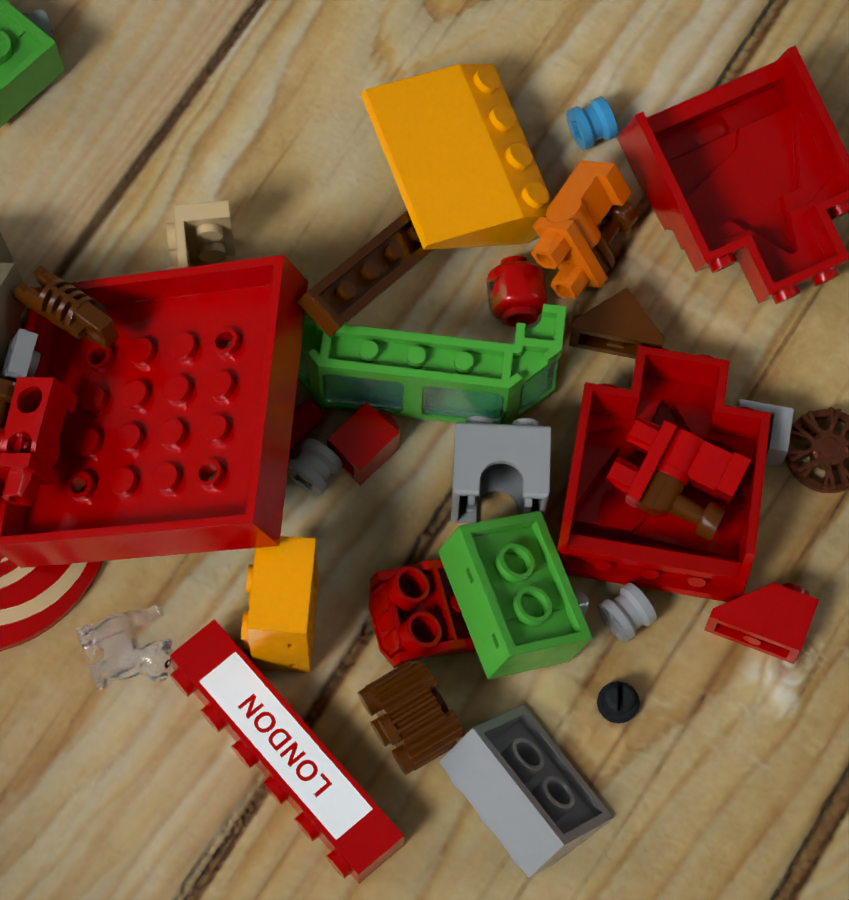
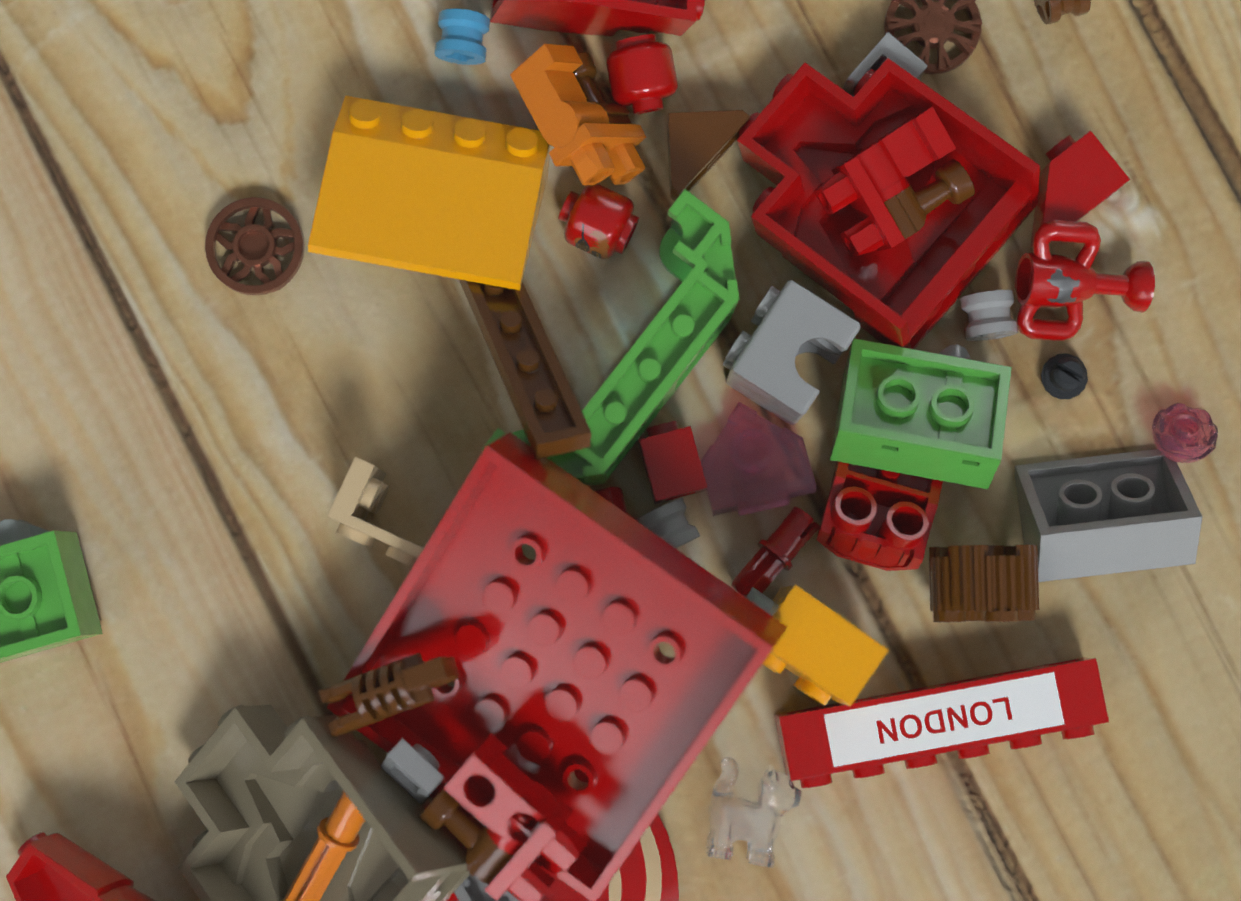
camera: 60 degrees left, 15 degrees up
none -> copper wheel [205,197,304,295]
none -> red head [606,34,678,114]
none -> clear pink plate [700,402,816,516]
none -> red axle [731,506,820,597]
none -> red piece [1015,220,1155,341]
none -> clear pink plate [1151,403,1218,463]

